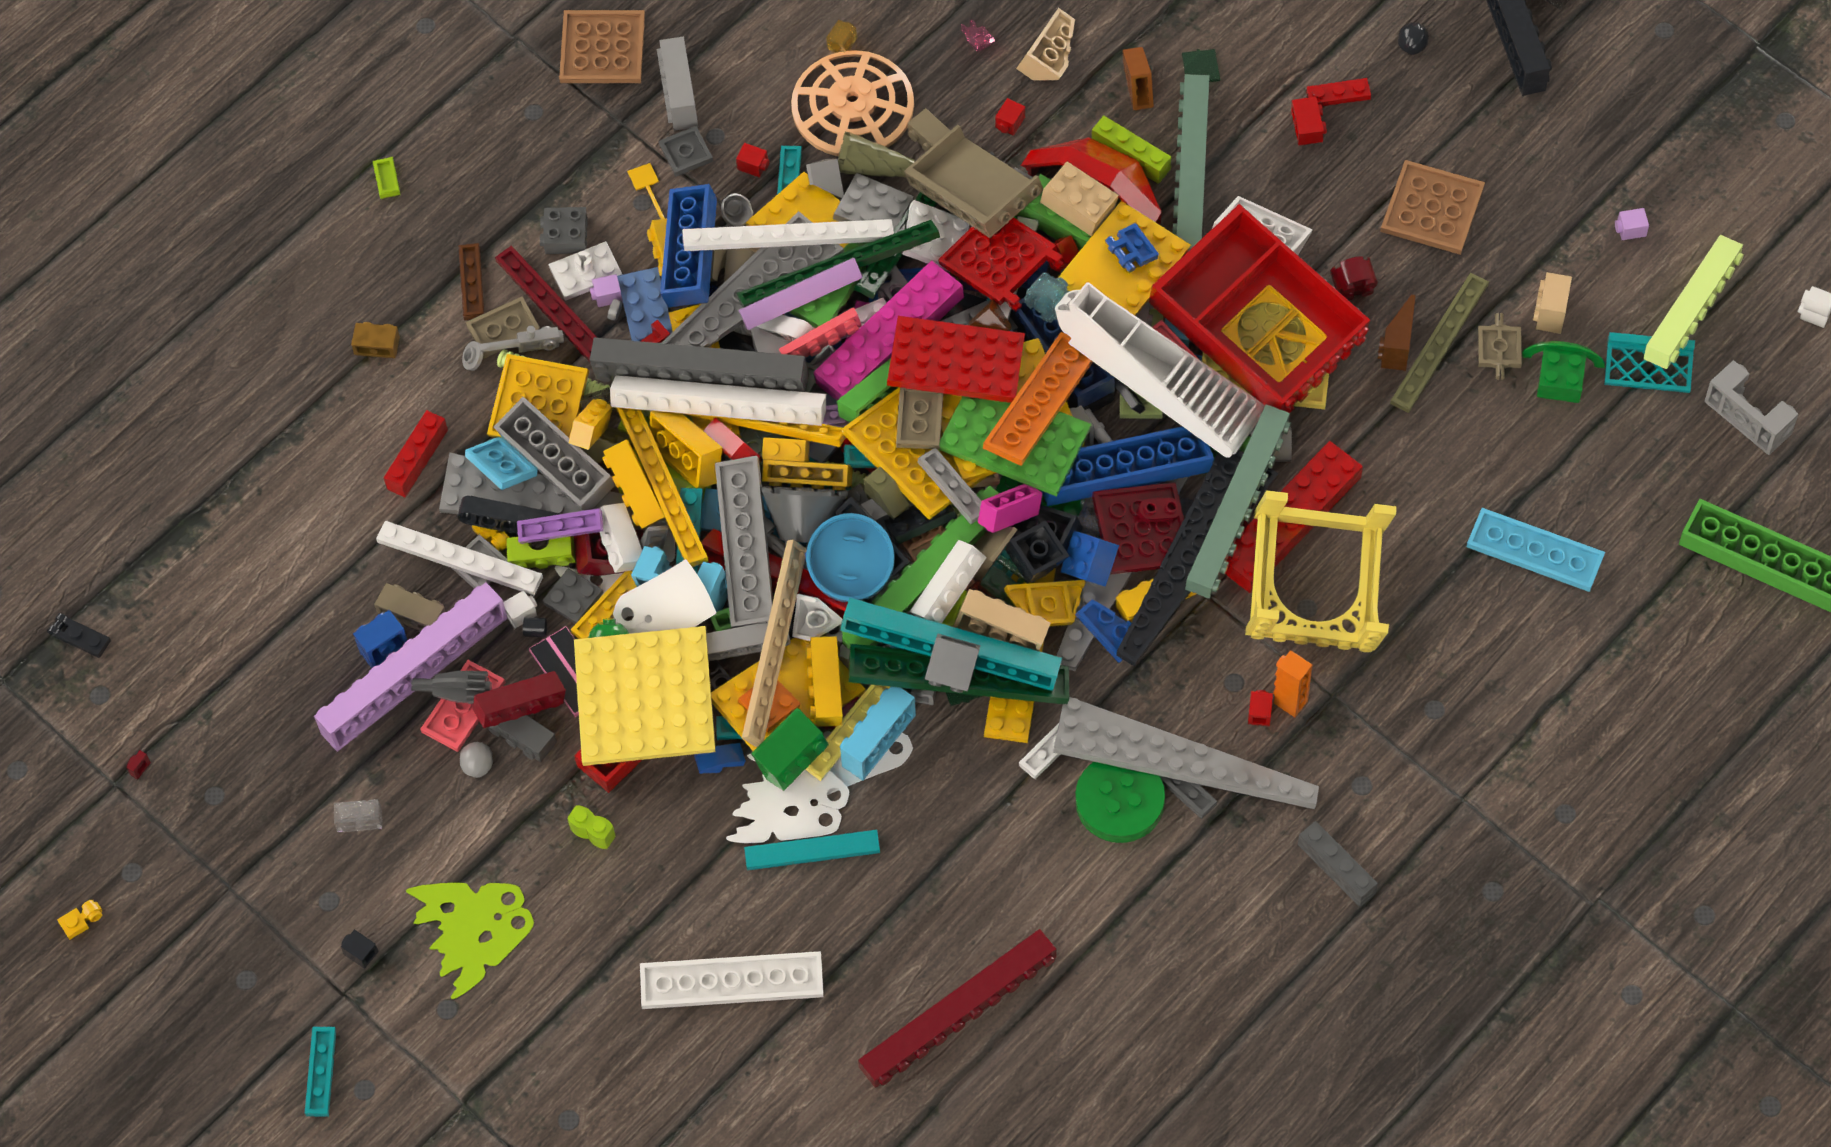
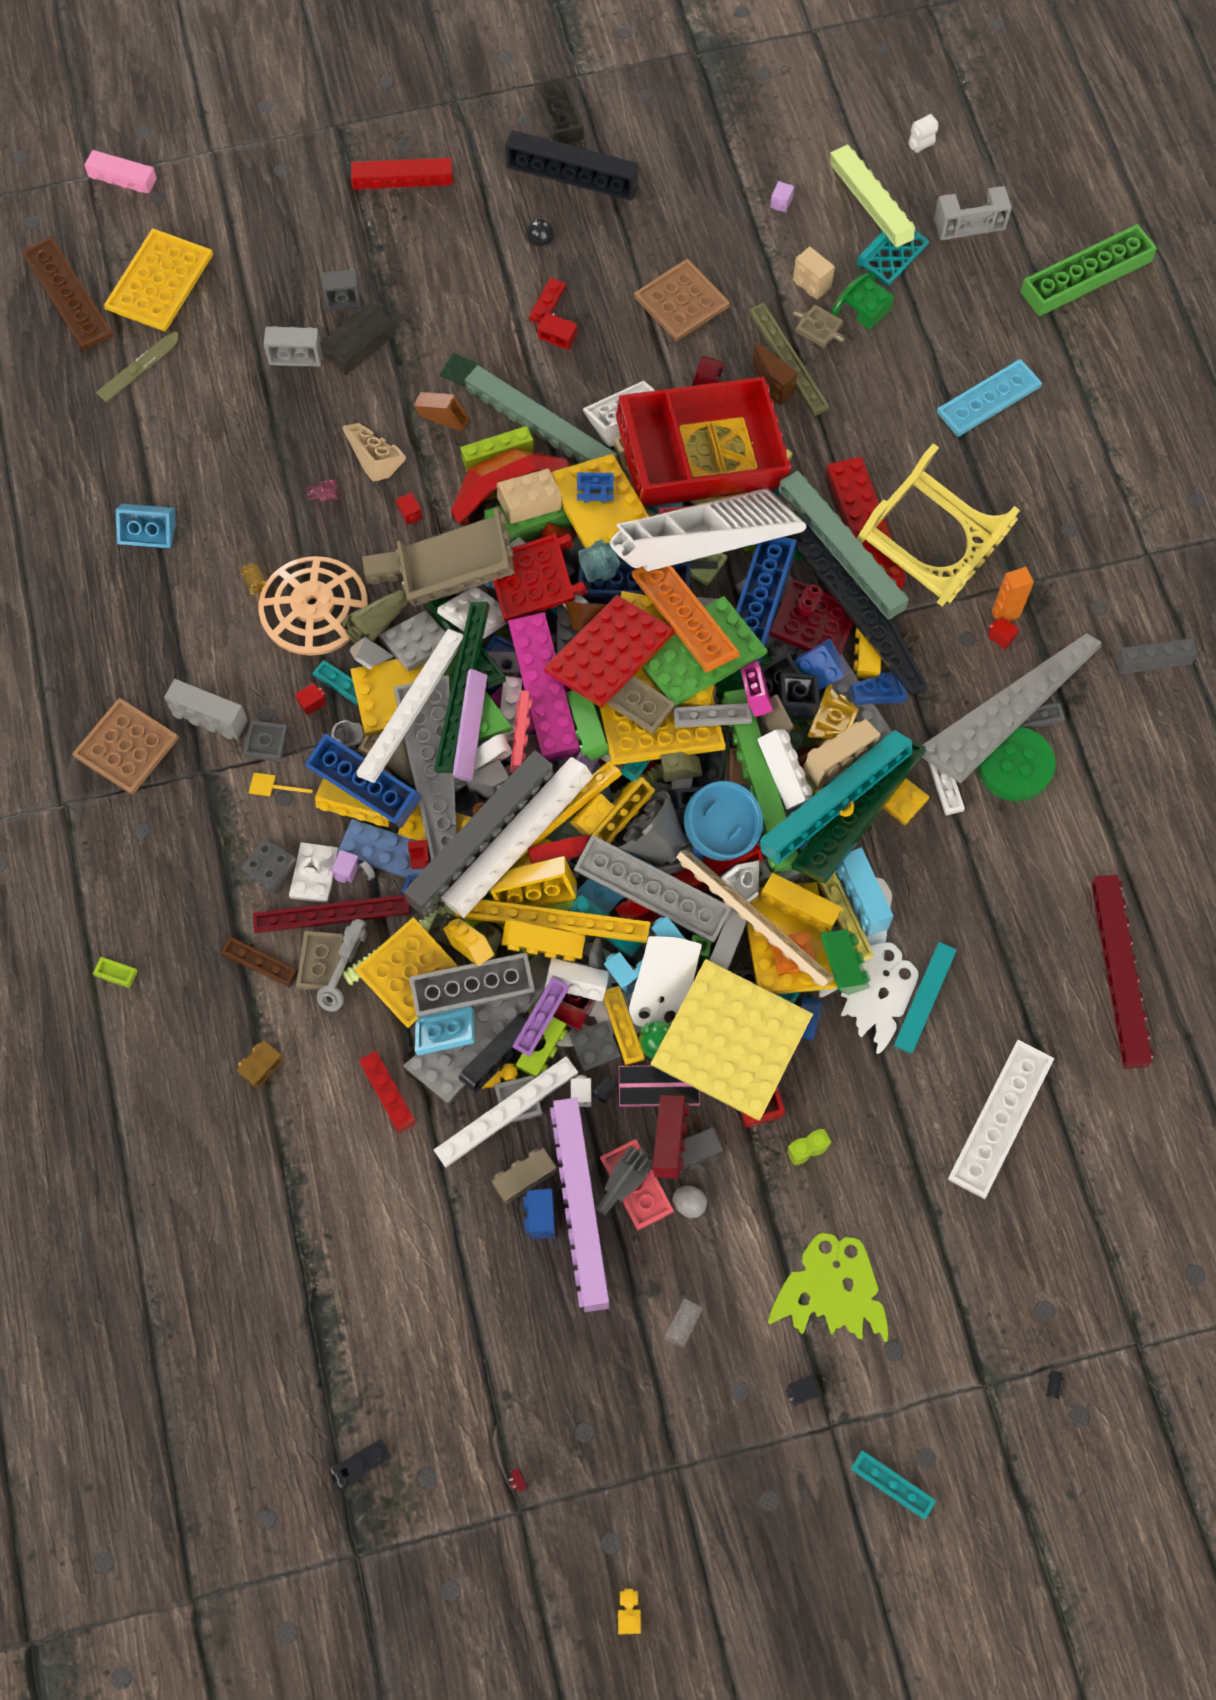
camera: 60 degrees left, 5 degrees up
brick [925,633,981,693] -> none

